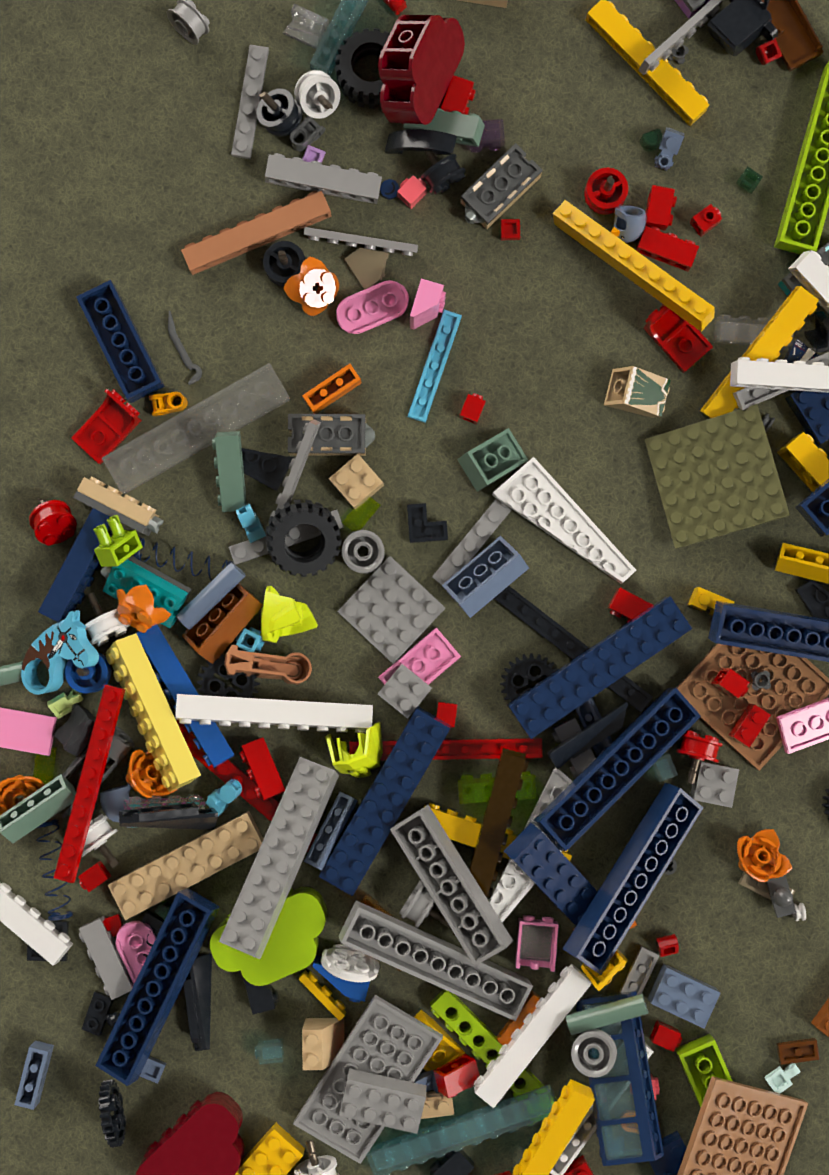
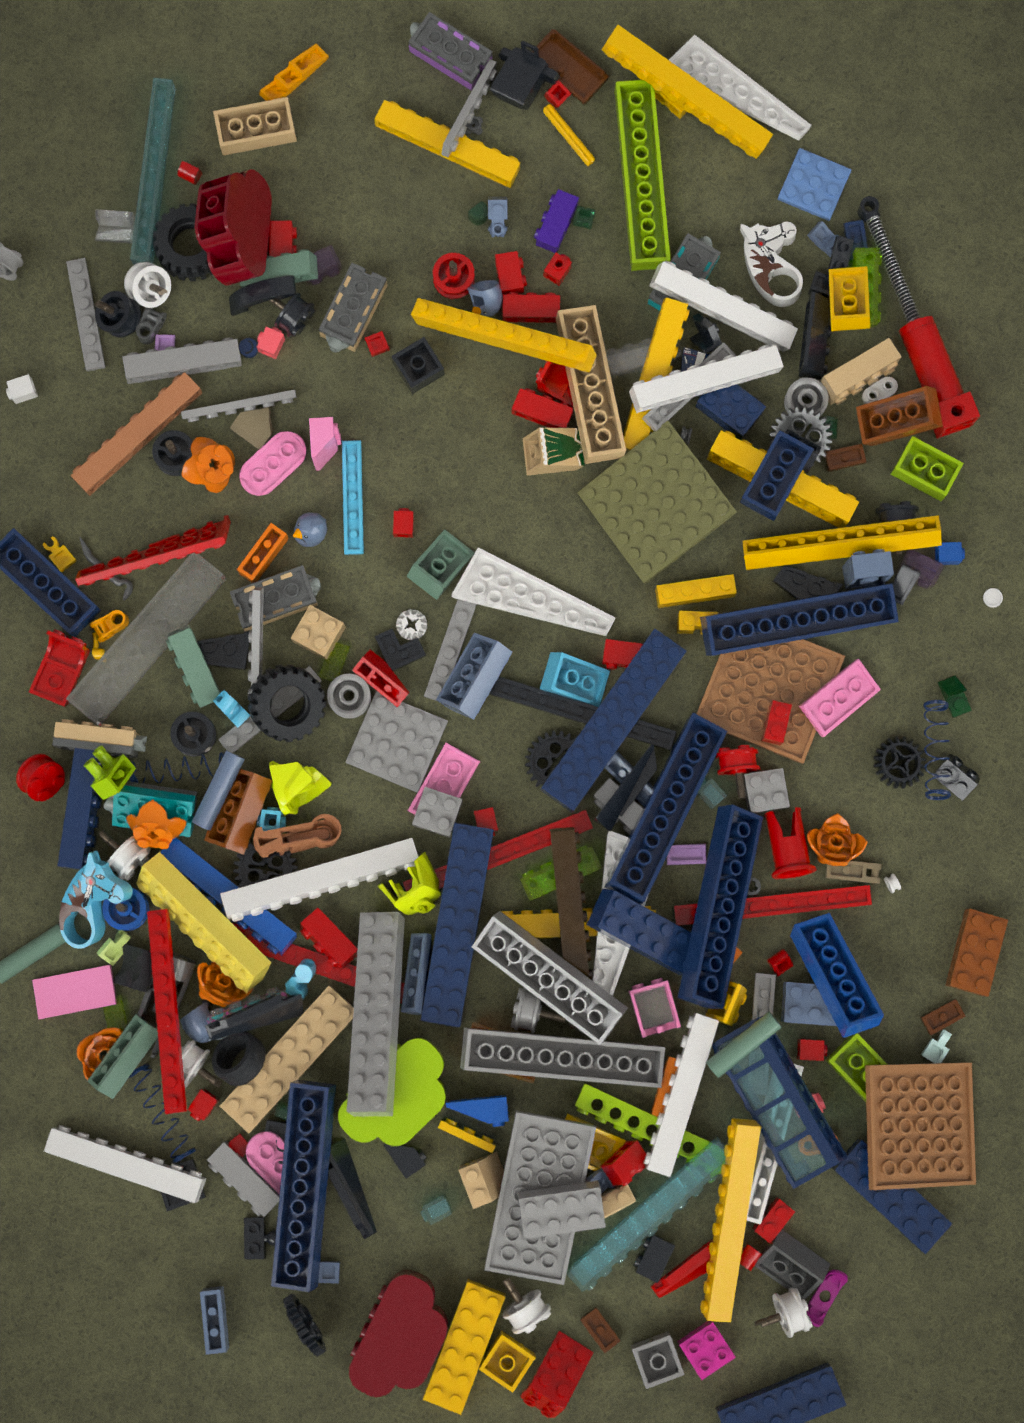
camera: 20 degrees left, 5 degrees down
white tile [321,944,380,982] -> none
light grey wheel [571,1029,617,1078] -> none
red brick [711,668,750,698] -> none
dark grey plate [751,670,771,690] -> none
dark grey tile [766,875,796,918] -> none
none -> white brick [6,374,38,404]
none -> yellow plate [43,536,77,573]
none -> red wing [75,515,231,586]
none -> yellow hand [92,633,105,660]
none -> black wheel [170,712,216,757]
none -> black tyre [212,1031,266,1086]
none -> sand blue piece [293,512,327,547]
none -> red slope [352,649,409,708]
none -> black brick [391,337,445,394]
none -> white gear [396,609,427,640]
none -> red brick [511,388,574,428]
none -> dark purple brick [534,189,579,253]
none -> medium azure slope [540,652,610,707]
none -> yellow axle [543,104,595,166]
none -> tan brick [556,305,626,464]
none -> yellow brick [655,574,737,608]
none -> lavender tile [667,844,706,865]
none -> red plate [673,885,872,926]
none -> red piece [764,807,817,879]
none -> blue brick [790,913,884,1038]

